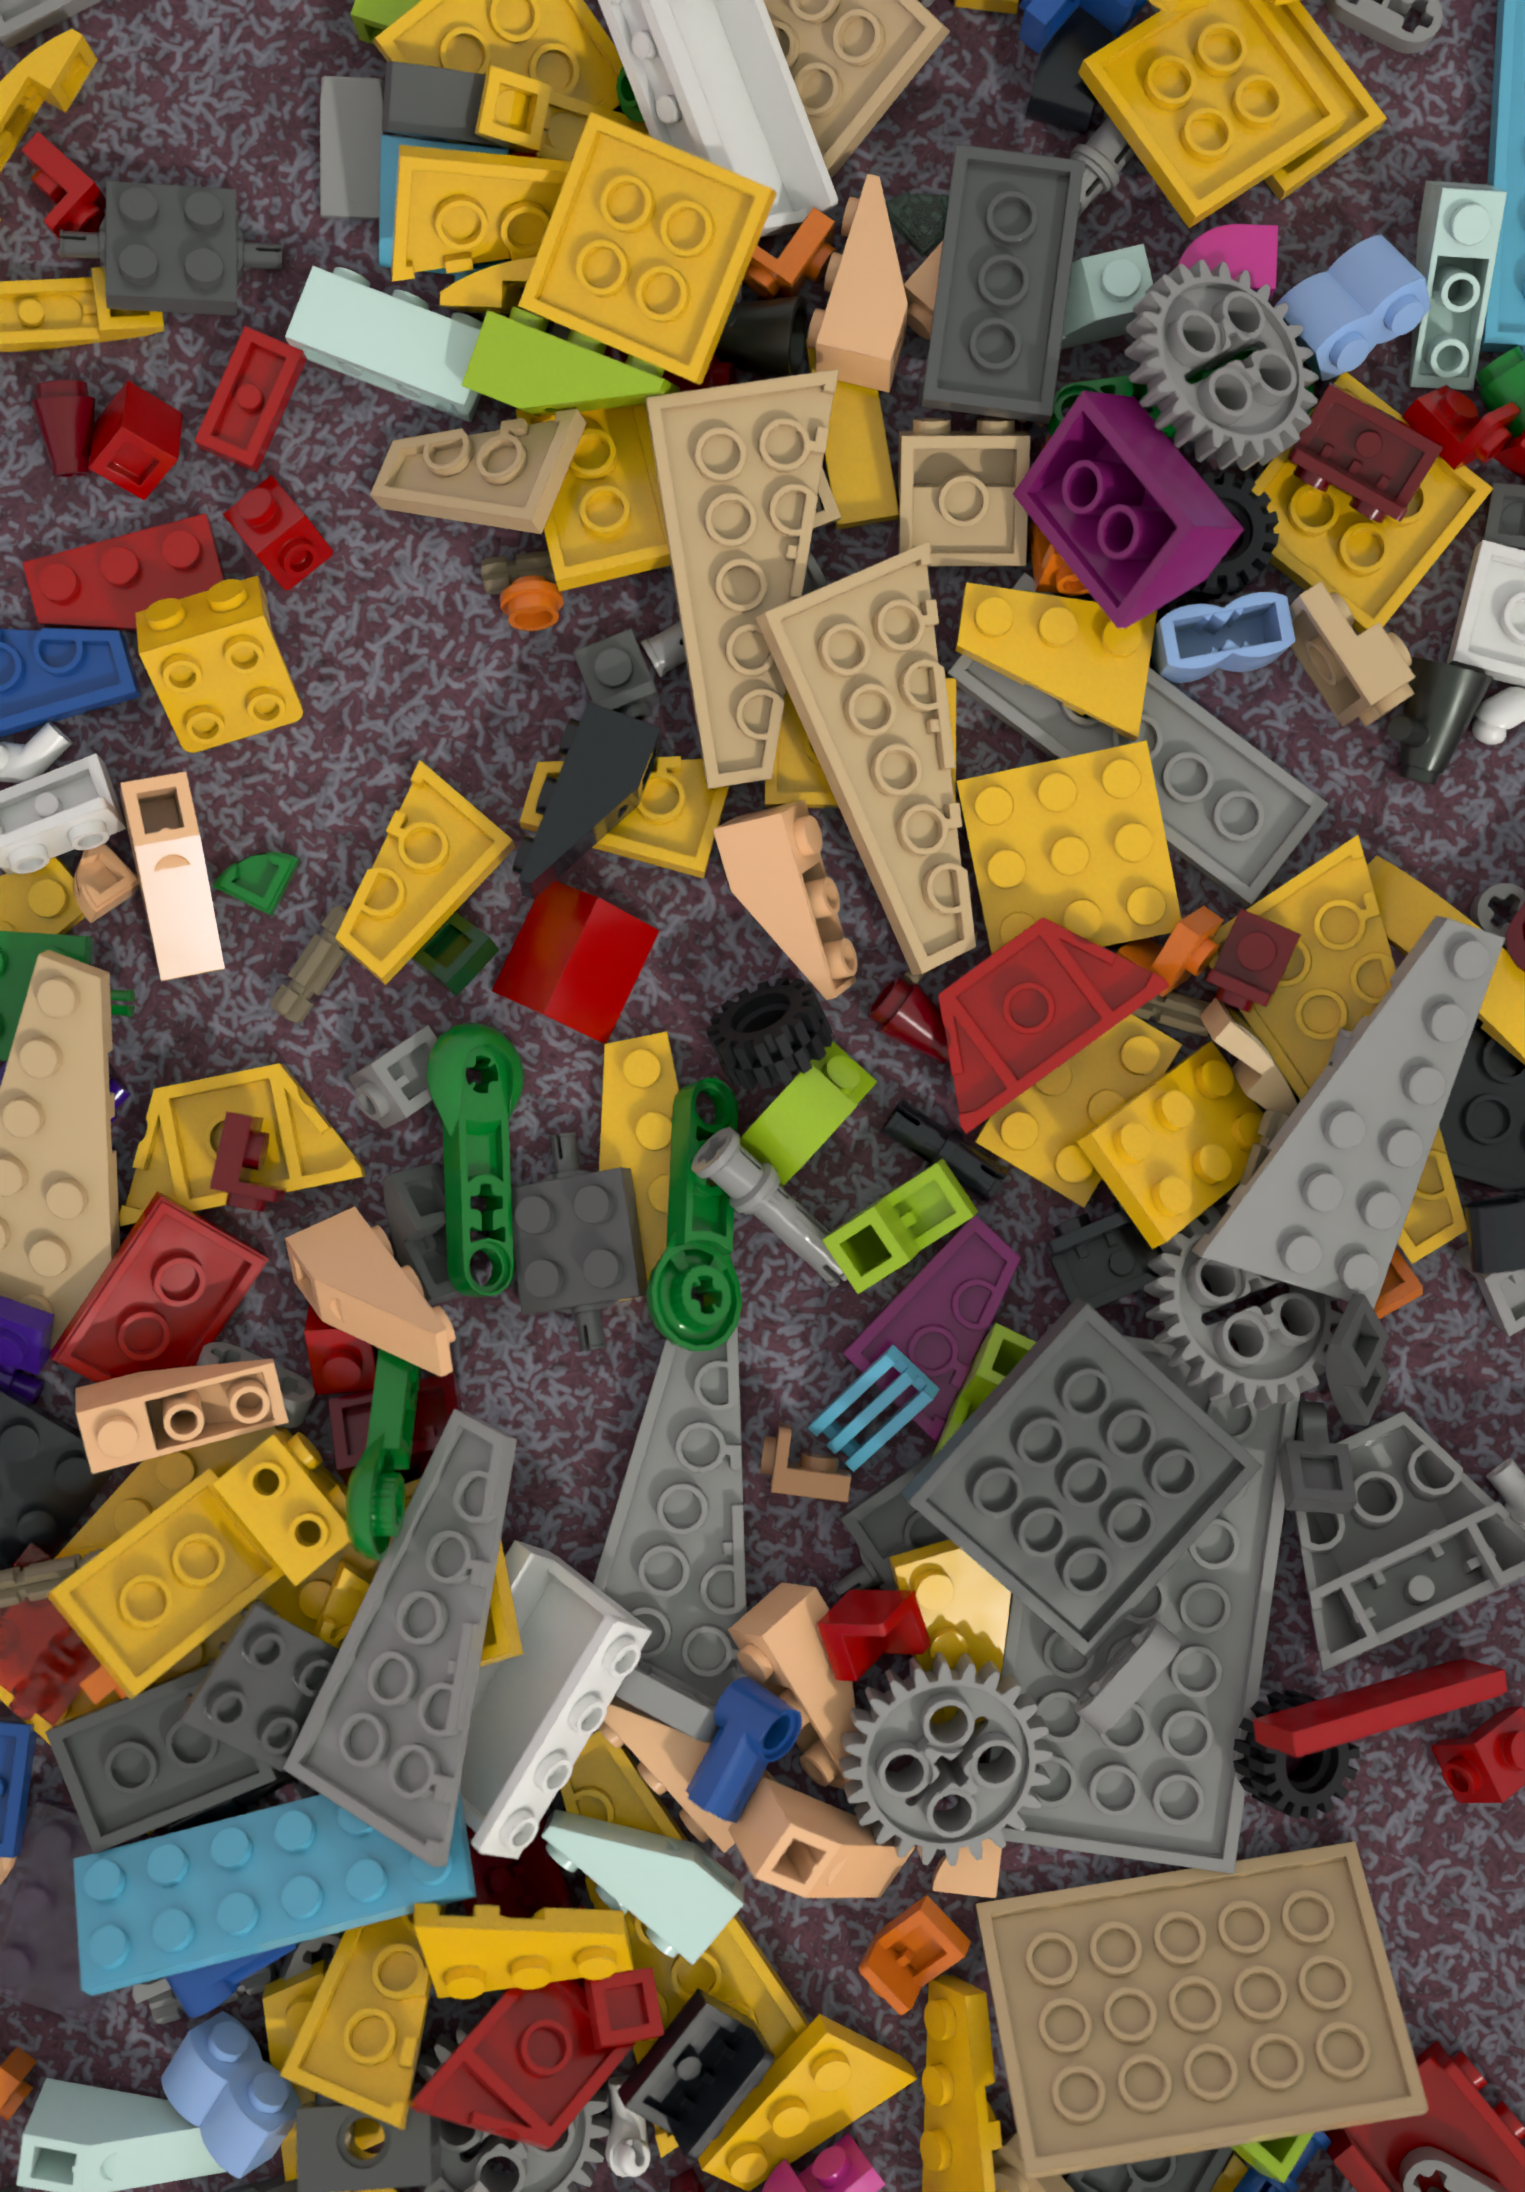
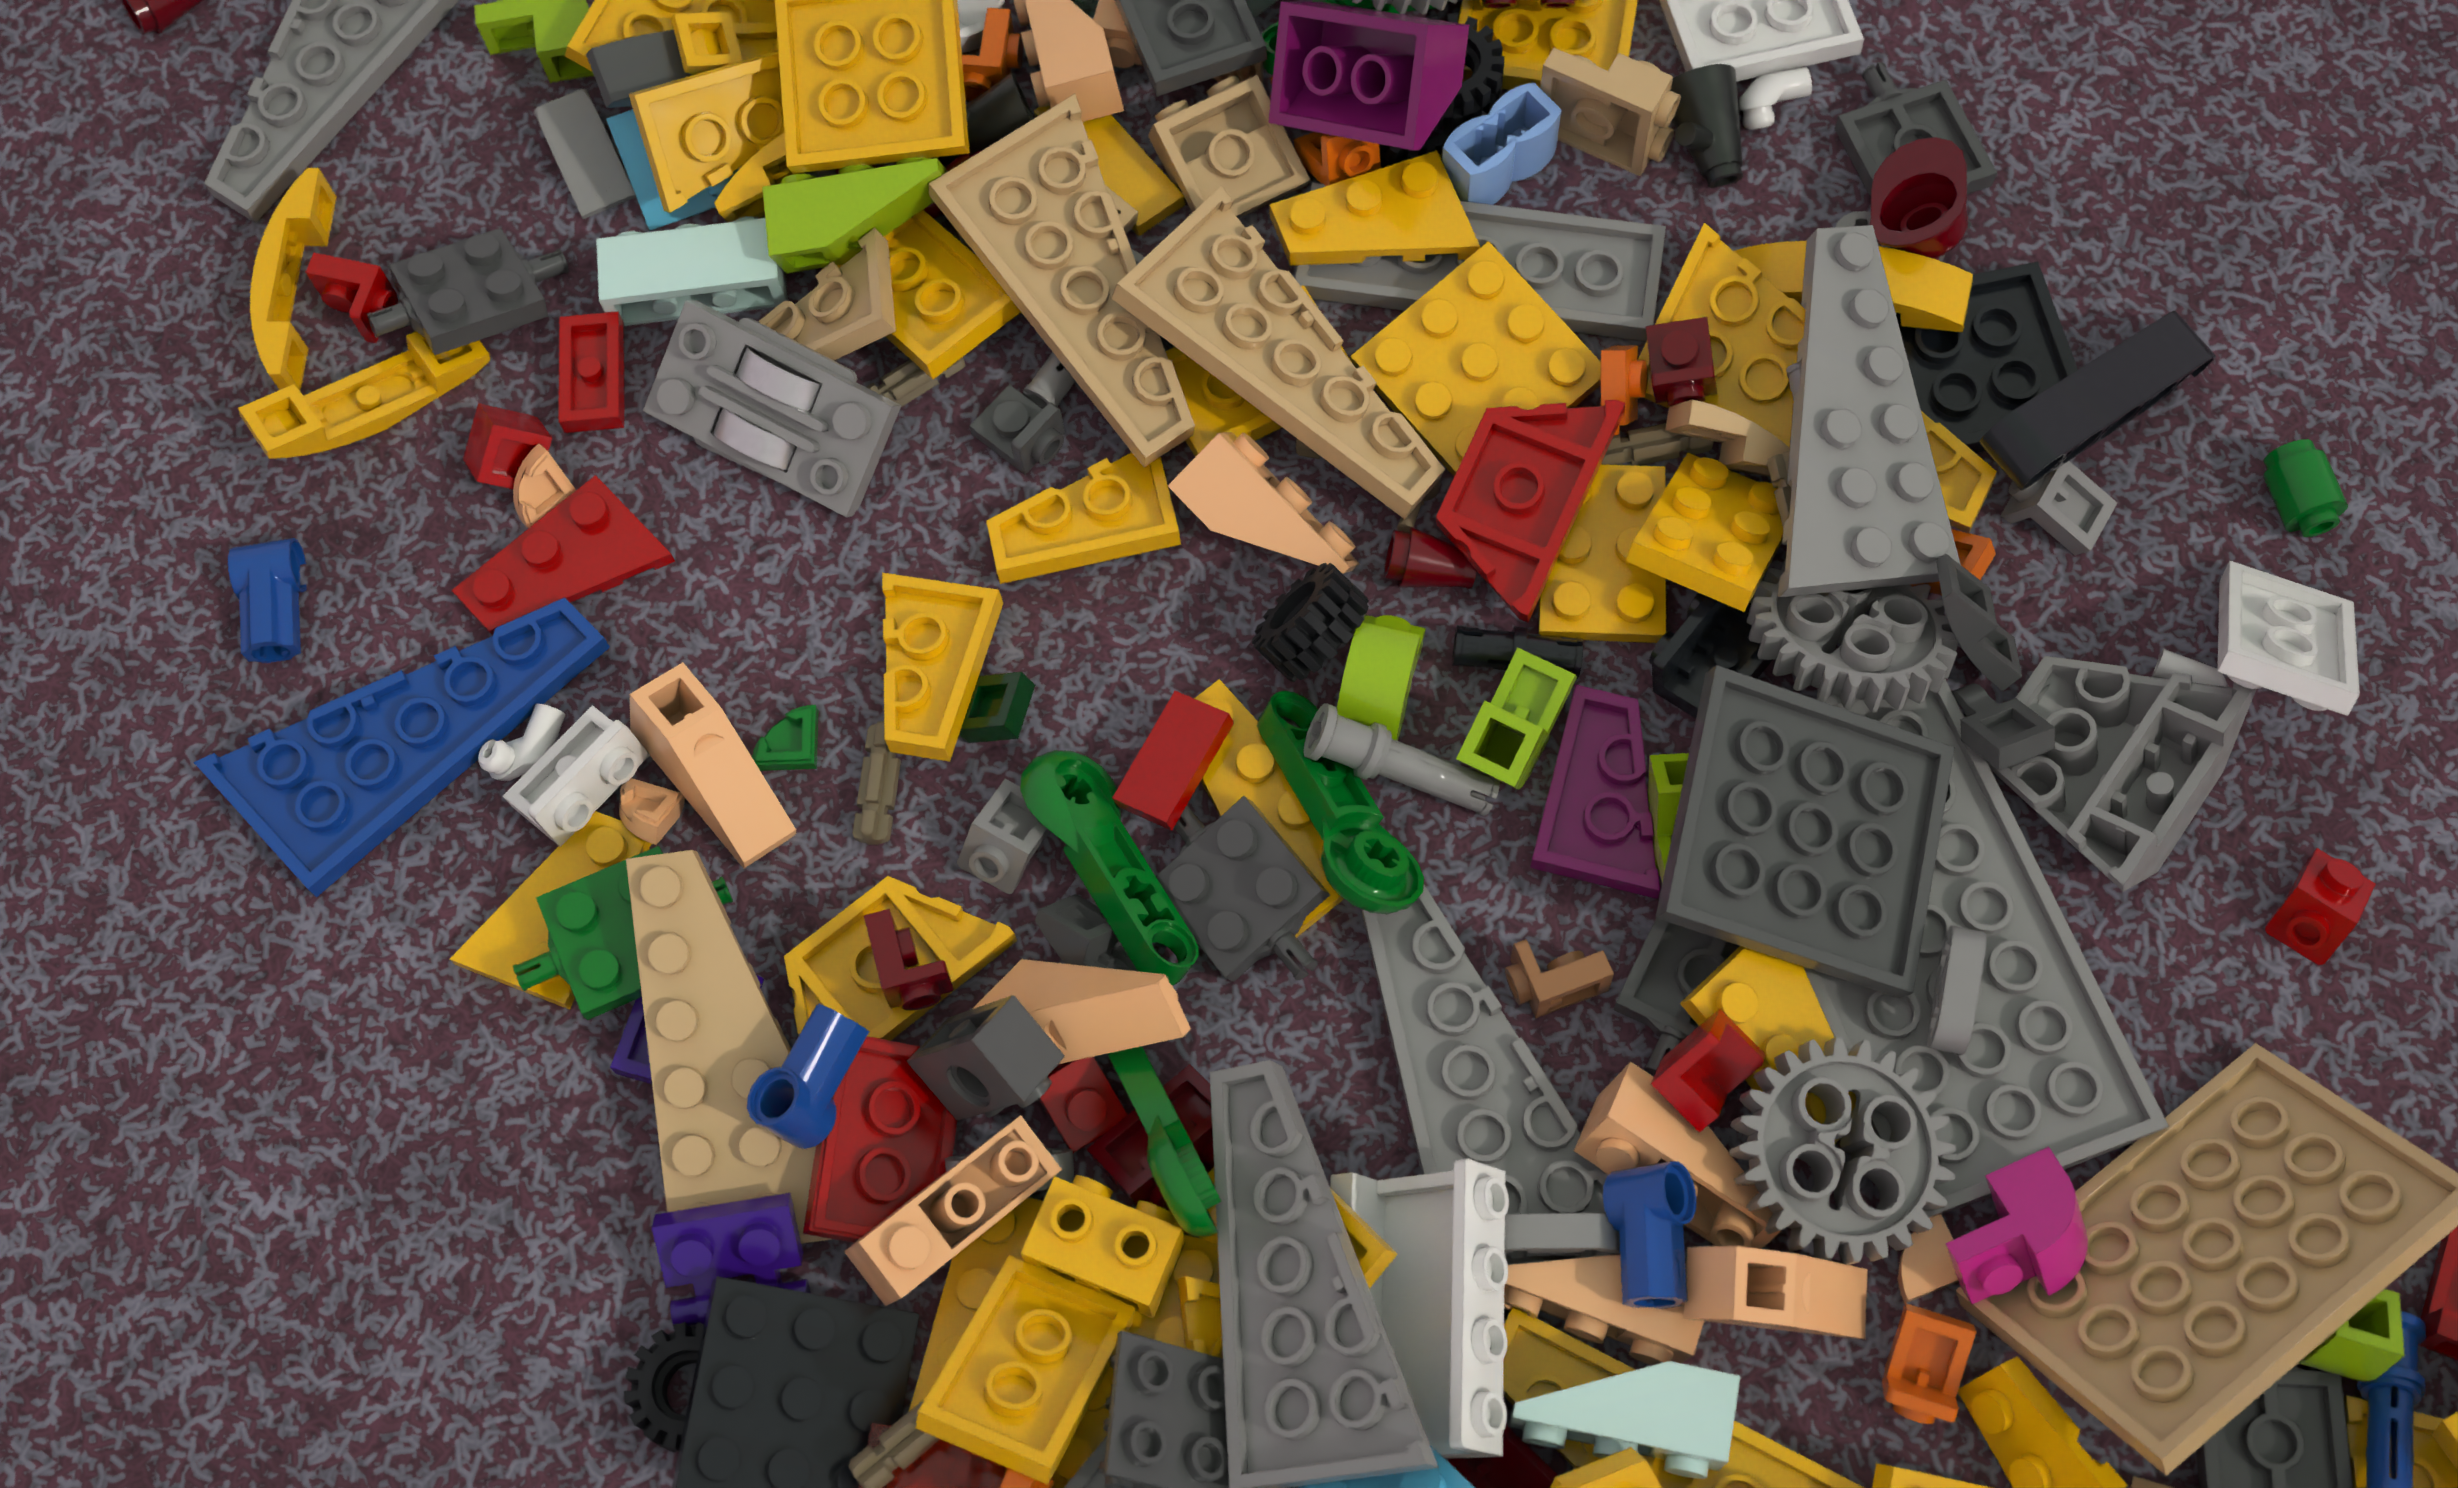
camera: 20 degrees left, 20 degrees down
dark red cone [31,380,96,477] -> none
yellow bracket [135,575,303,753] -> none
red bracket [222,475,333,591] -> none
red slope [492,881,660,1044] -> none
orange plate [500,575,564,631] -> none
black slope [513,702,661,899] -> none
medium azure tile [808,1345,940,1472] -> none
black tyre [1233,1690,1360,1820] -> none
red tile [1253,1659,1508,1758] -> none
none -> light nougat tile [513,444,576,528]
none -> light grey piece [643,300,902,517]
none -> blue piece [747,1003,869,1149]
none -> dark grey brick [907,995,1065,1121]
none -> red tile [1112,691,1234,831]
none -> dark pink brick [1945,1147,2088,1304]

